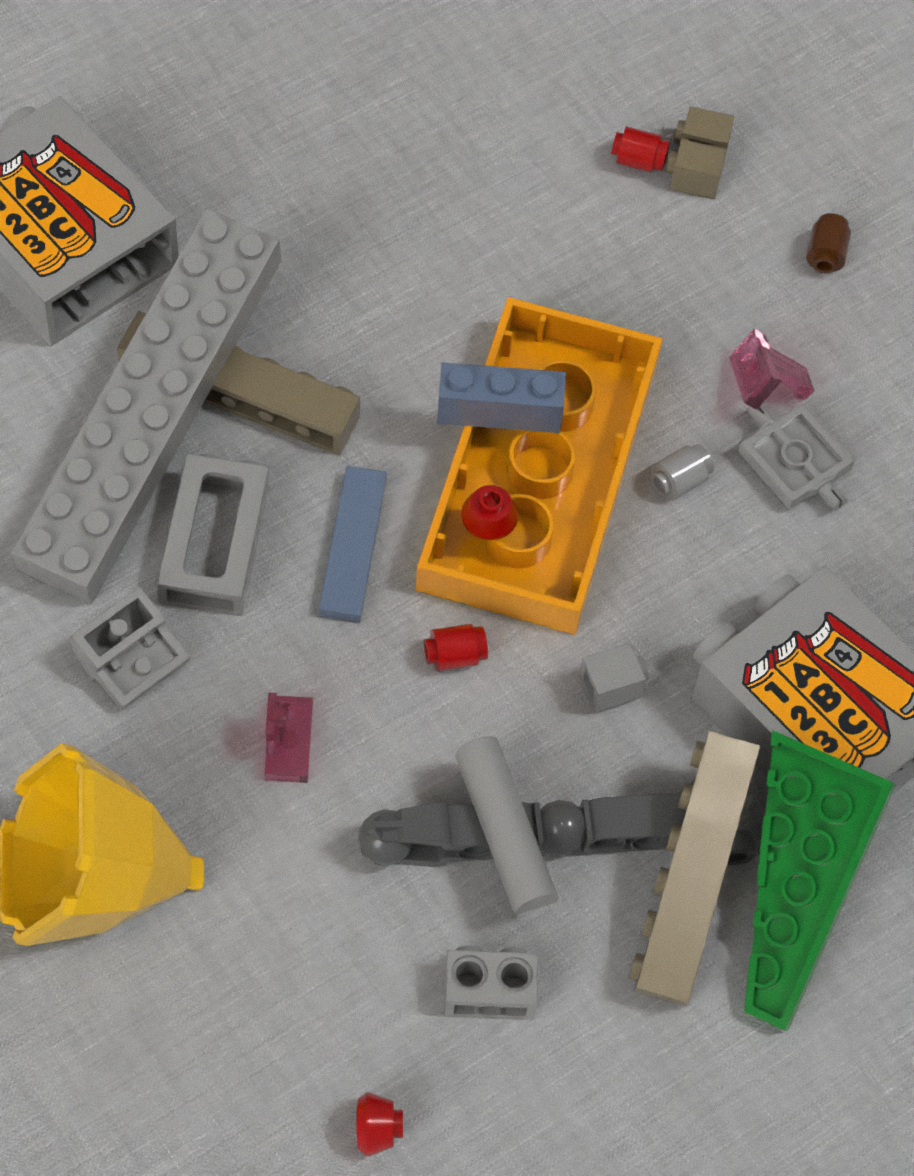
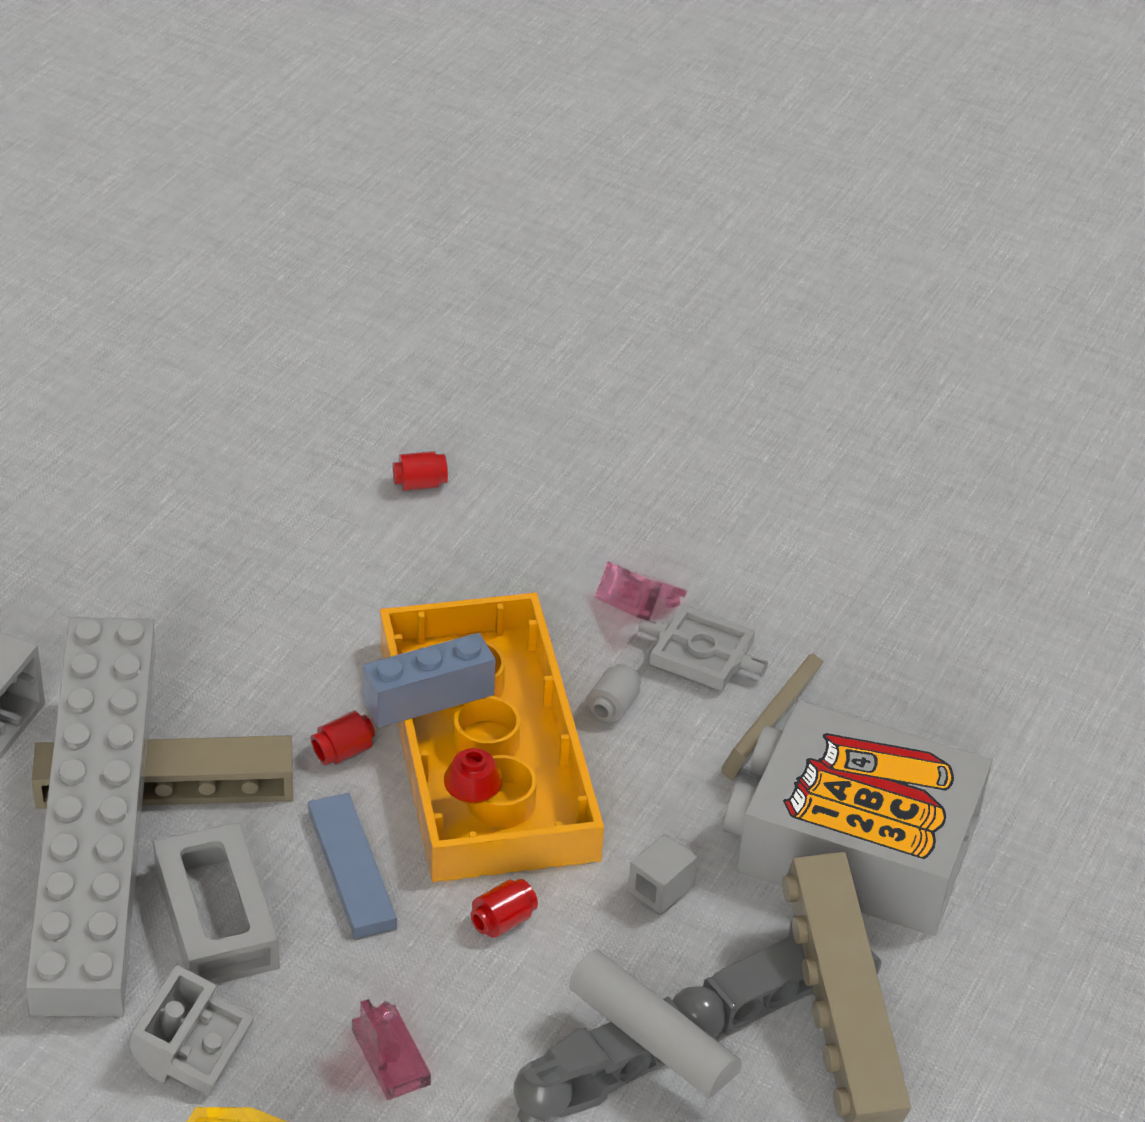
camera: 25 degrees left, 20 degrees down
dark tan piece [666,106,735,199] -> none
green wing [744,730,896,1031] -> none
reddish brown brick [806,213,851,273] -> none
none -> red brick [310,710,375,765]
none -> dark tan tile [721,653,824,781]

